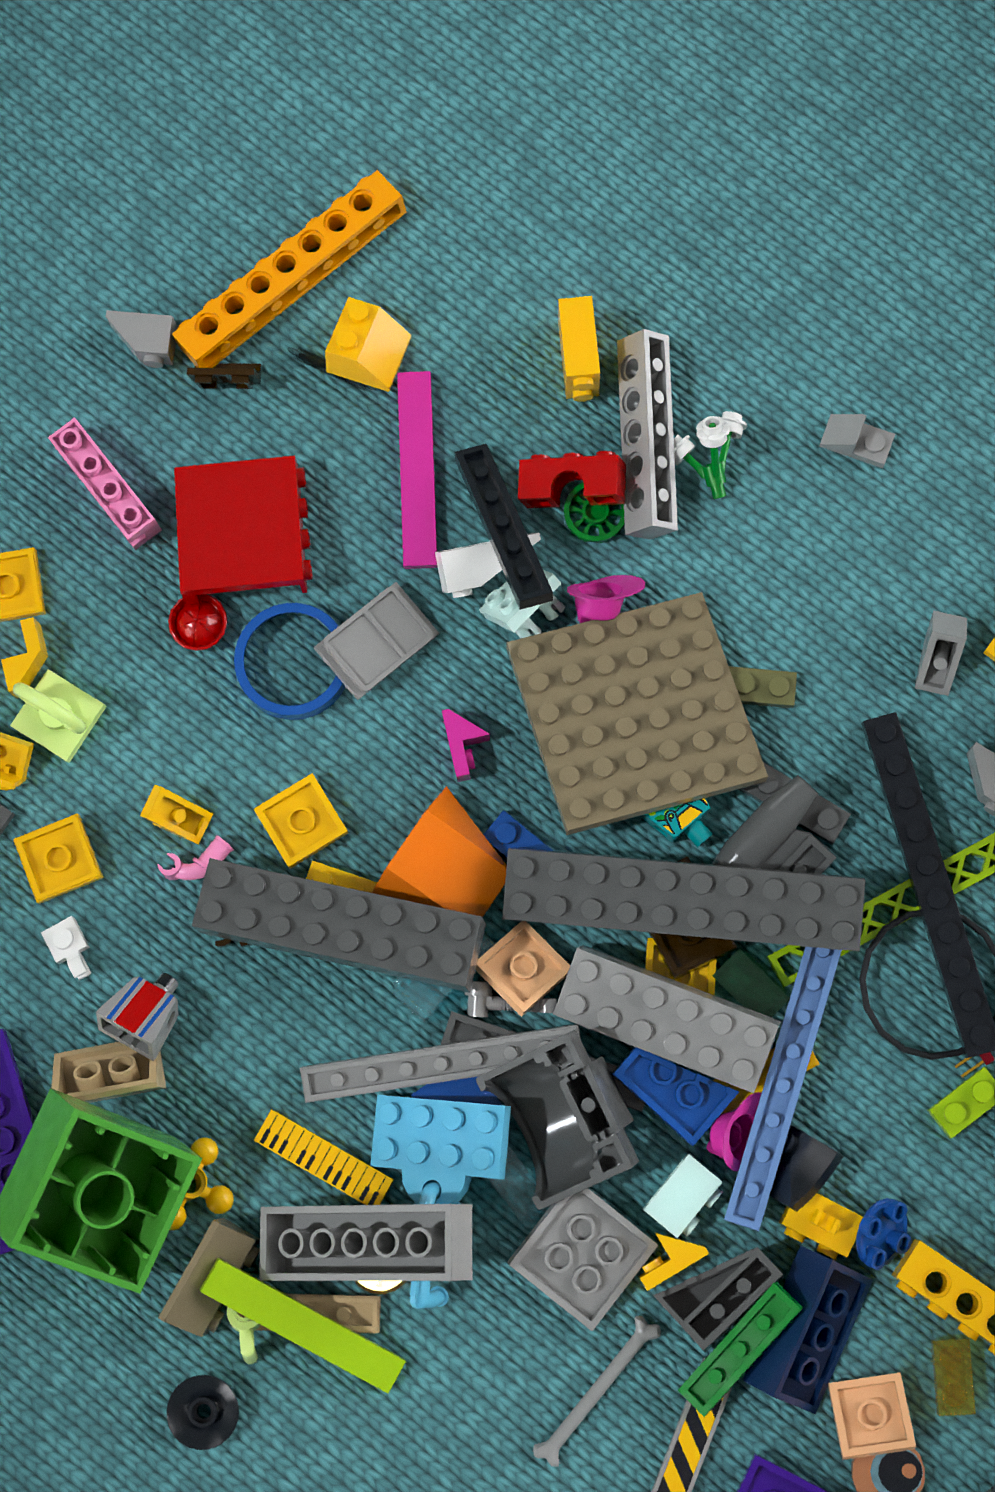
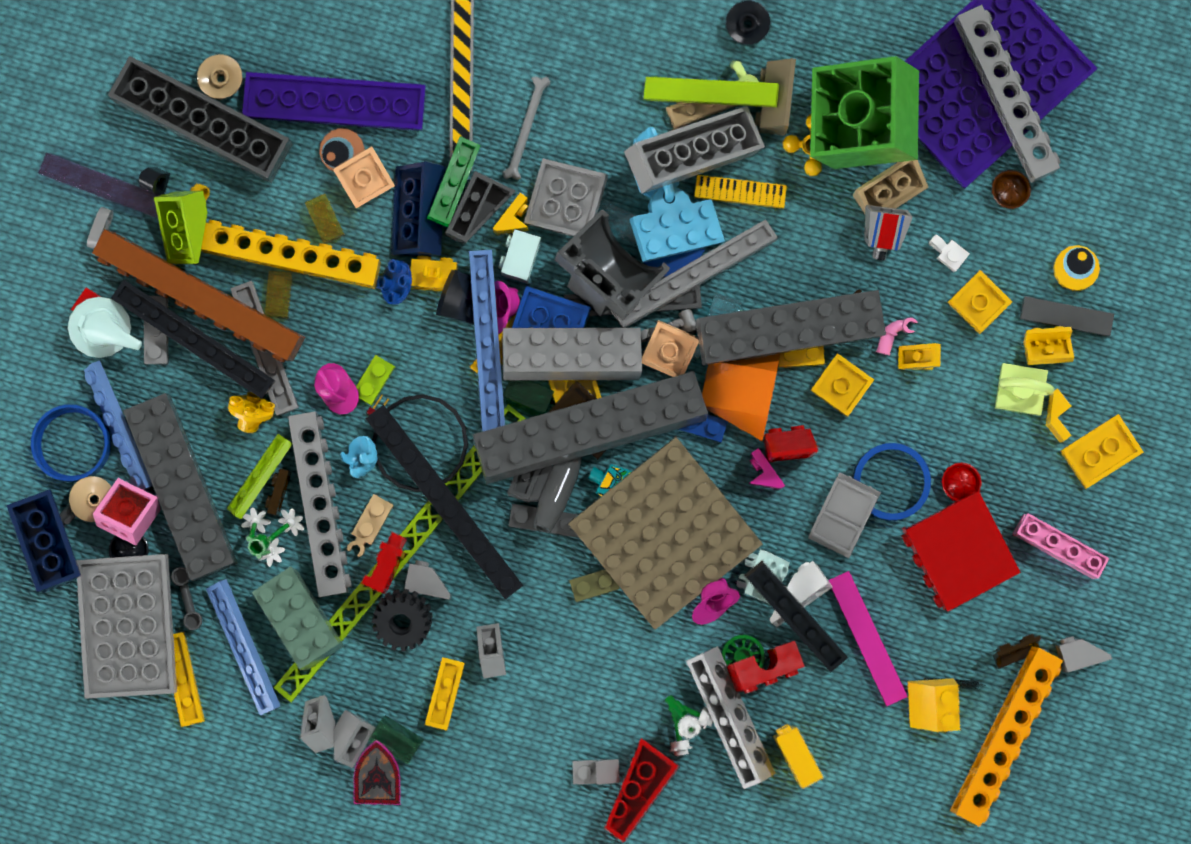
camera: 150 degrees right, 5 degrees up
none -> red wedge [605,738,680,842]
none -> red slope [763,425,818,462]

